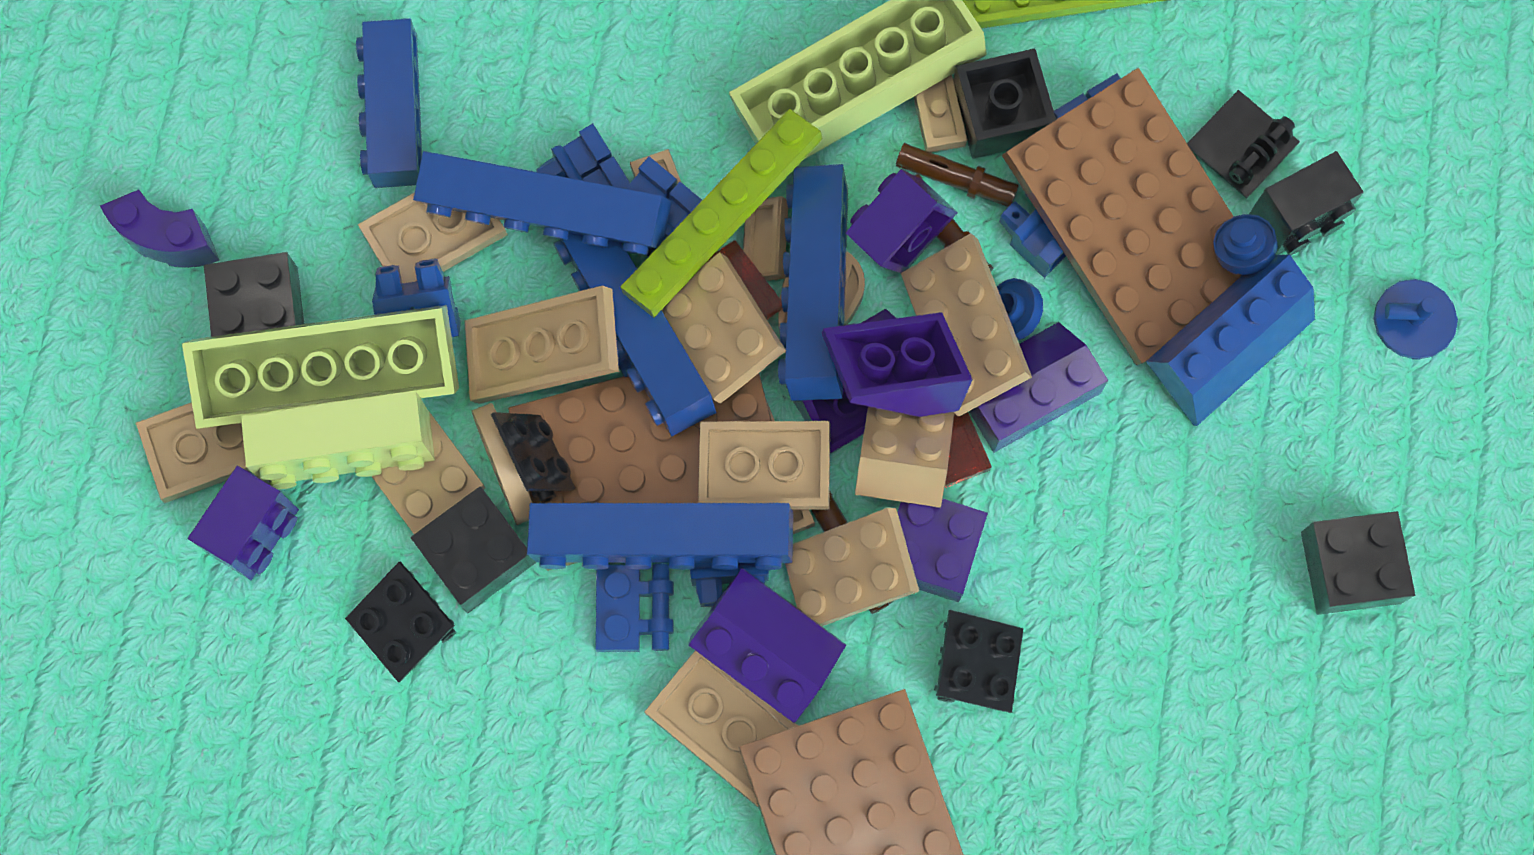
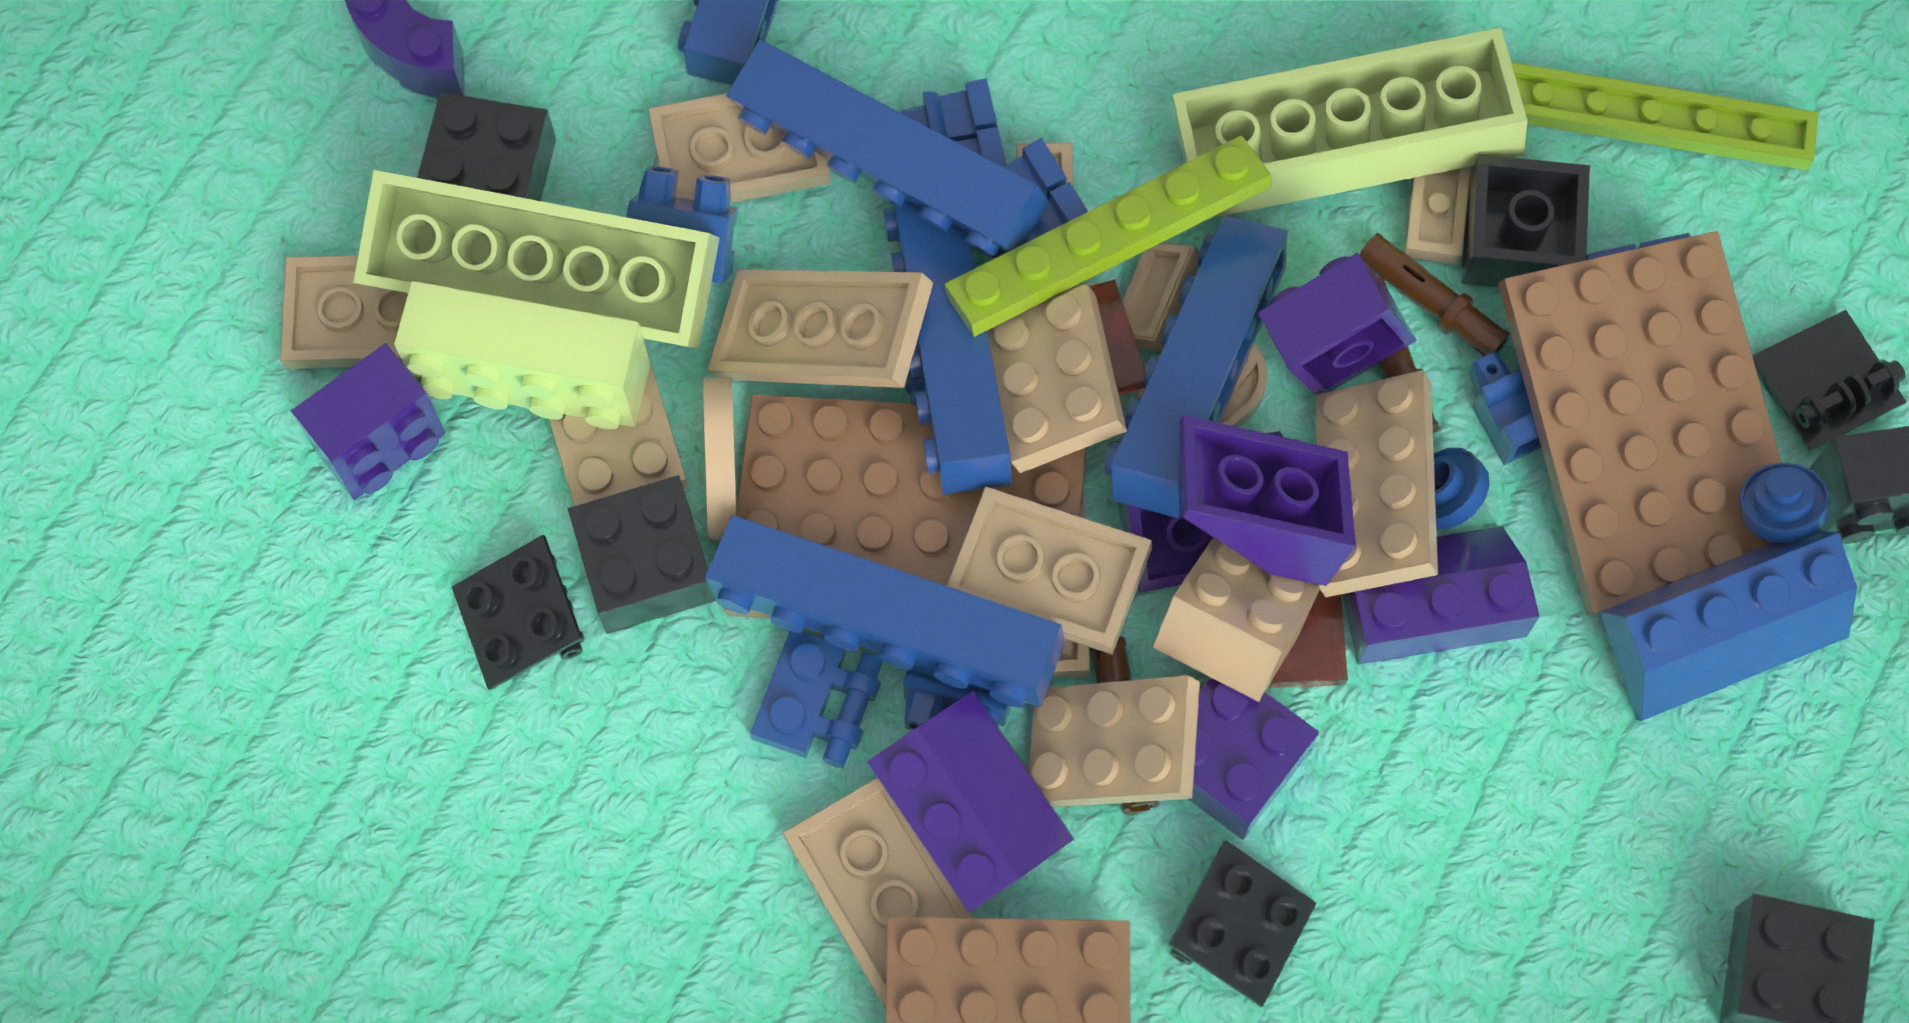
camera: 20 degrees right, 5 degrees down
black hinge [491,412,576,503] -> none

